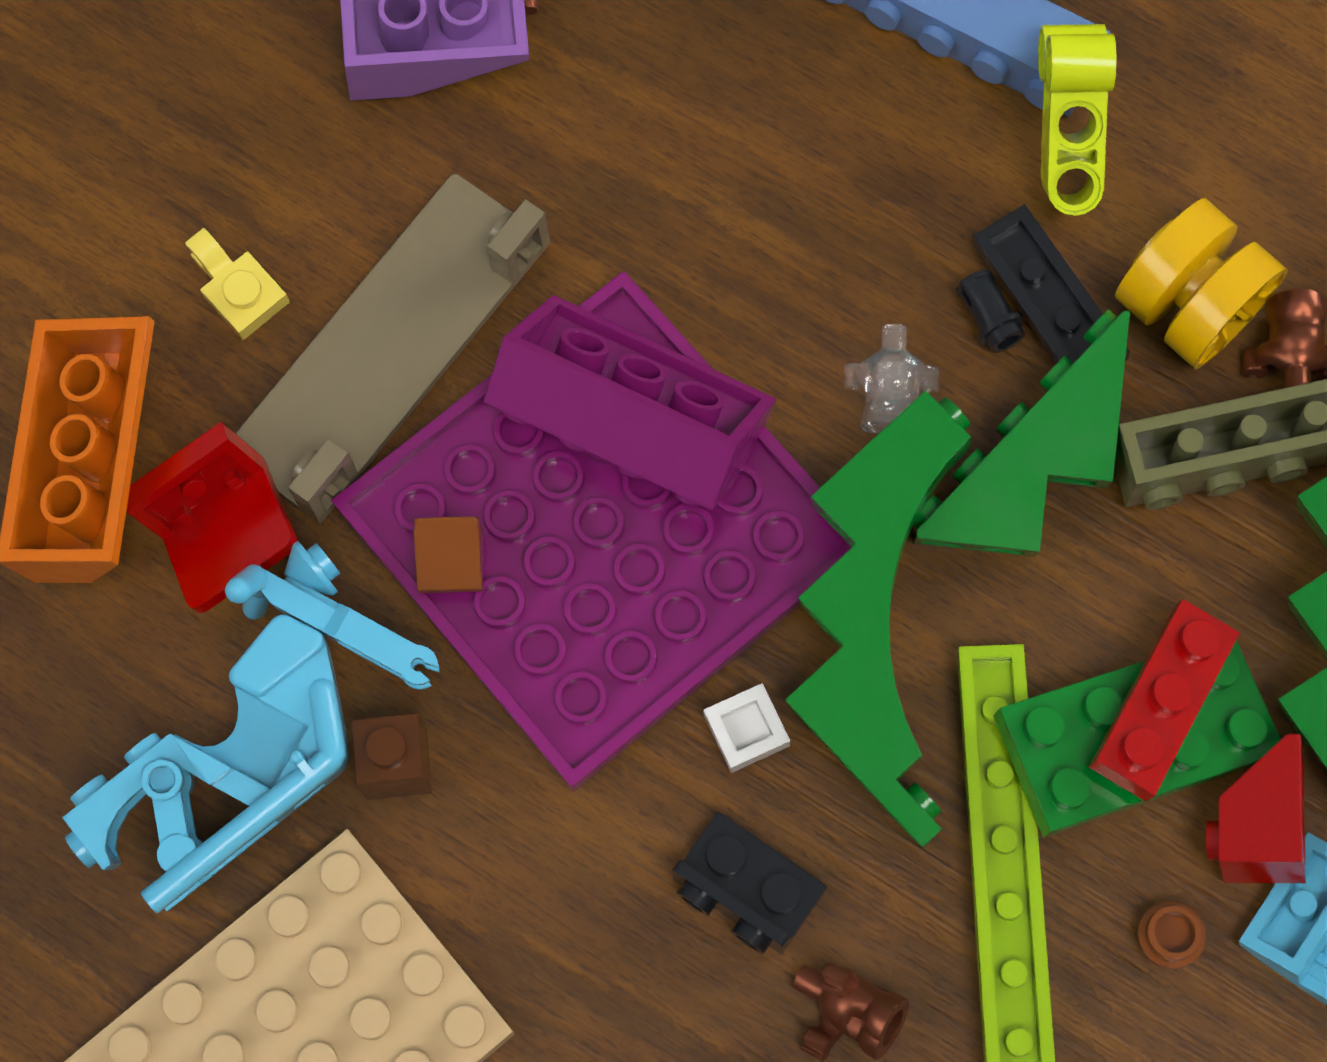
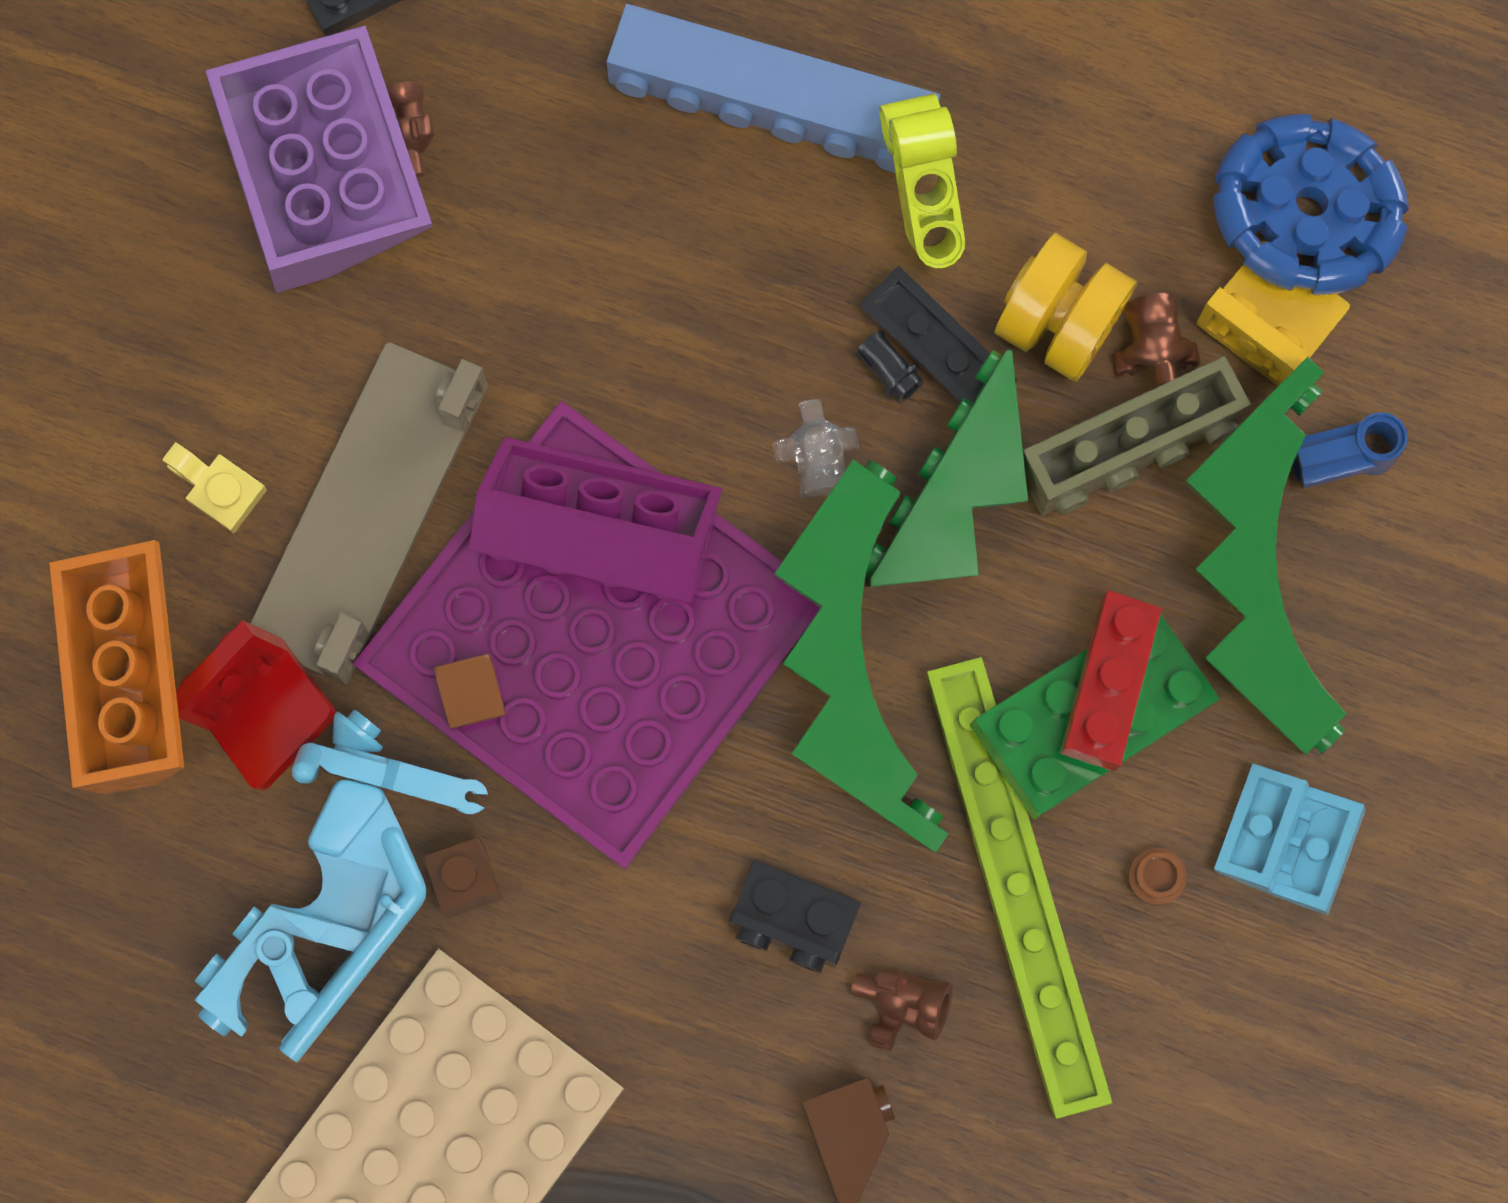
camera: 20 degrees left, 5 degrees up
white plate [703,683,790,773] -> none
red slope [1206,734,1306,884] -> none

